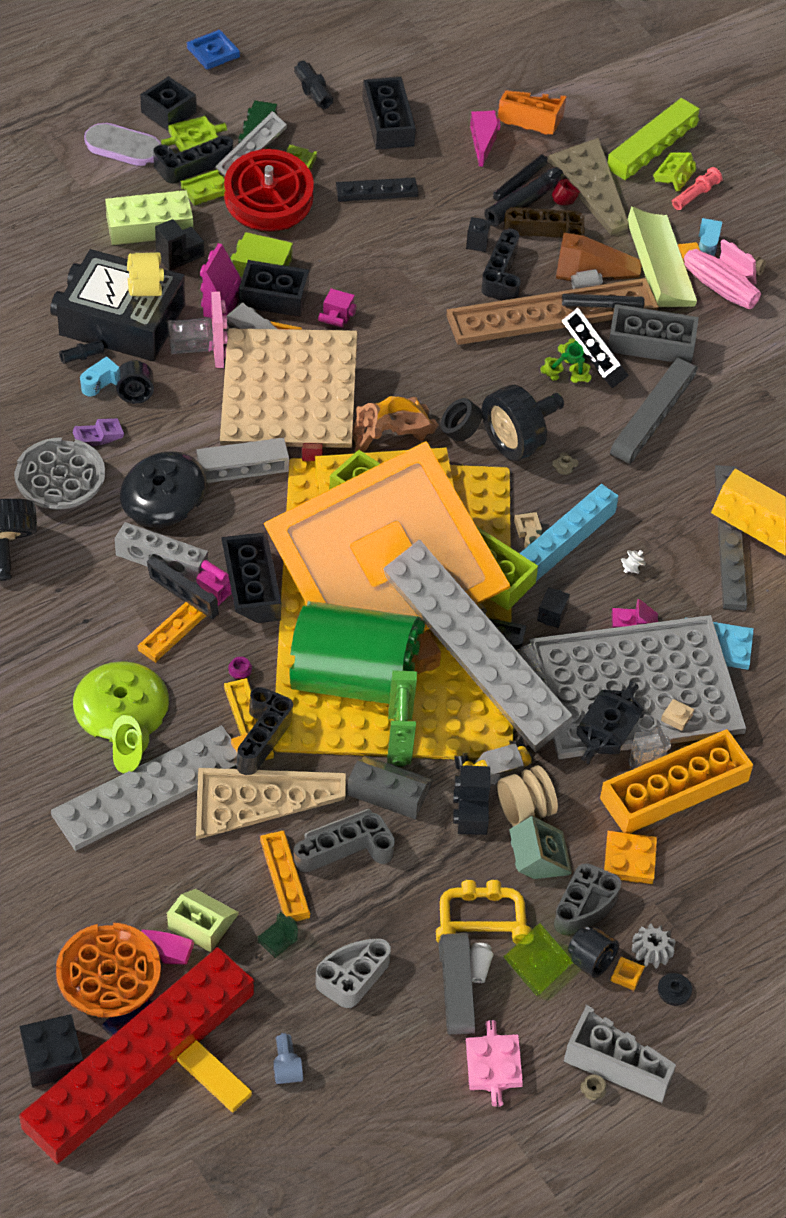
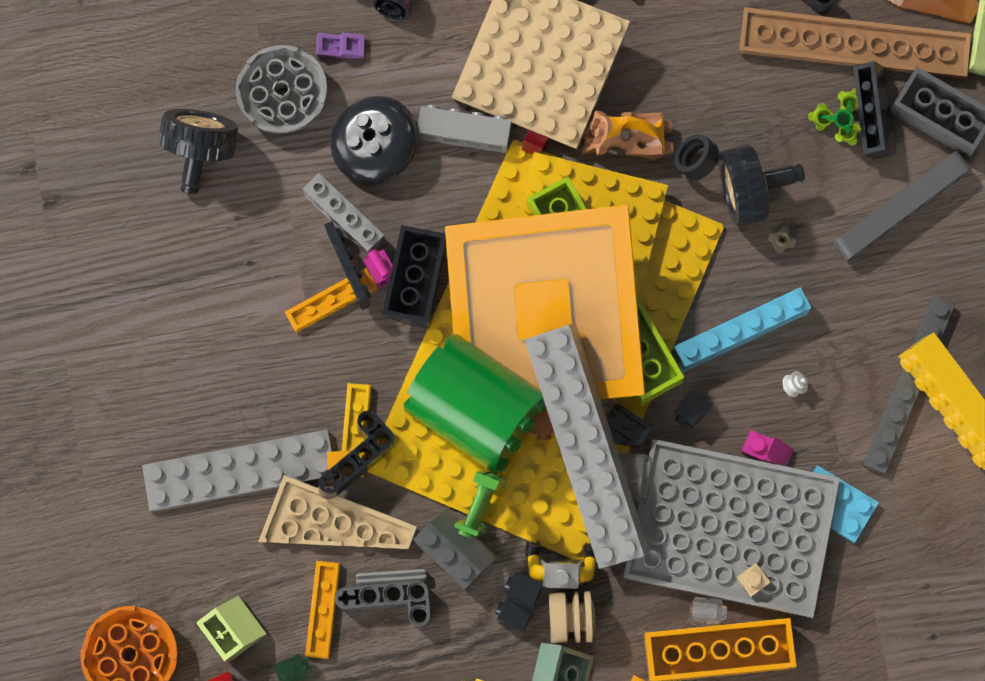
camera: 30 degrees right, 25 degrees up
lime brick [73,661,169,742] -> none
lime piece [112,715,149,773] -> none
dark pink slope [141,929,194,965] -> none
magenta plate [228,657,252,679] -> none
tan plate [514,512,542,548] -> none
black axle [562,293,645,308] -> none
light grey brick [571,269,603,289] -> none
black plate [576,682,644,764] -> none

